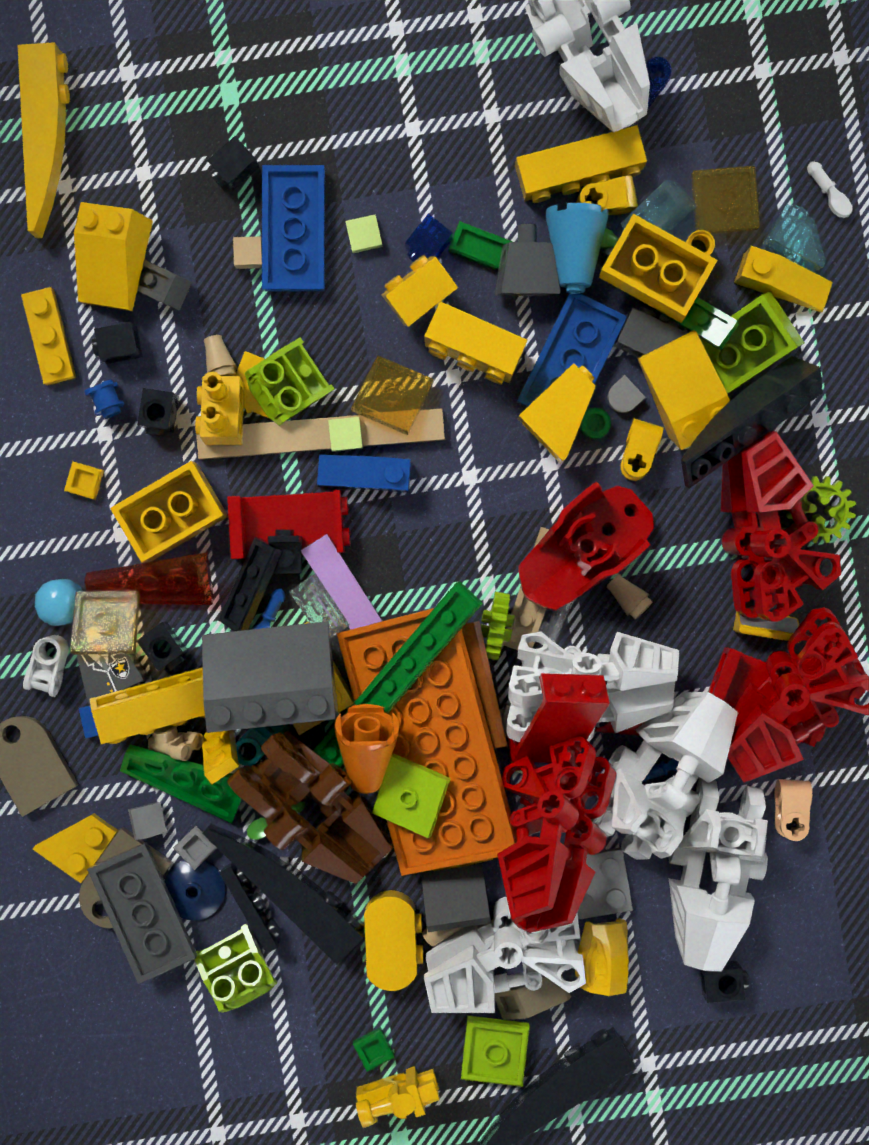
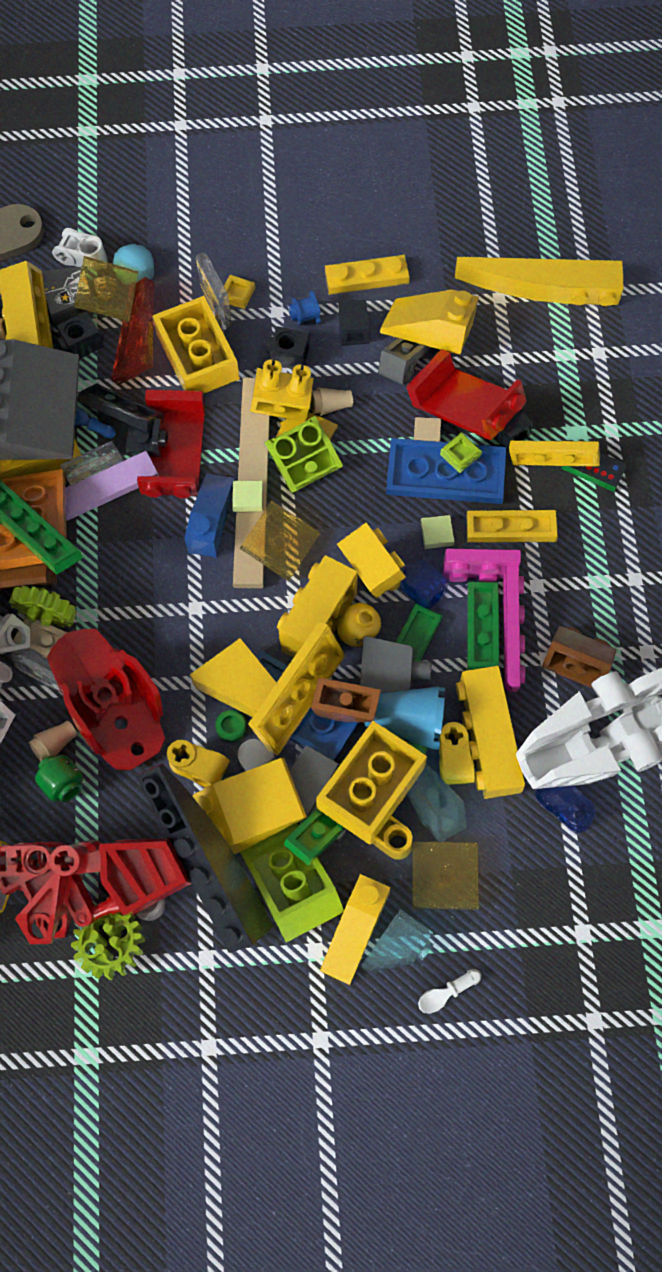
camera: 95 degrees right, 20 degrees down
none -> green head [35,755,83,803]
none -> clear tile [195,252,232,330]
none -> yellow tile [248,621,345,755]
none -> dark orange slope [311,677,381,722]
none -> yellow head [337,603,381,648]
none -> red panel [406,349,527,440]
none -> lime tile [440,432,482,473]
none -> dark pink bracket [442,549,526,692]
none -> yellow plate [466,510,558,542]
none -> green plate [467,582,499,671]
none -> yellow tile [509,441,600,466]
none -> dark orange slope [542,625,617,689]
none -> black tile [561,453,627,492]

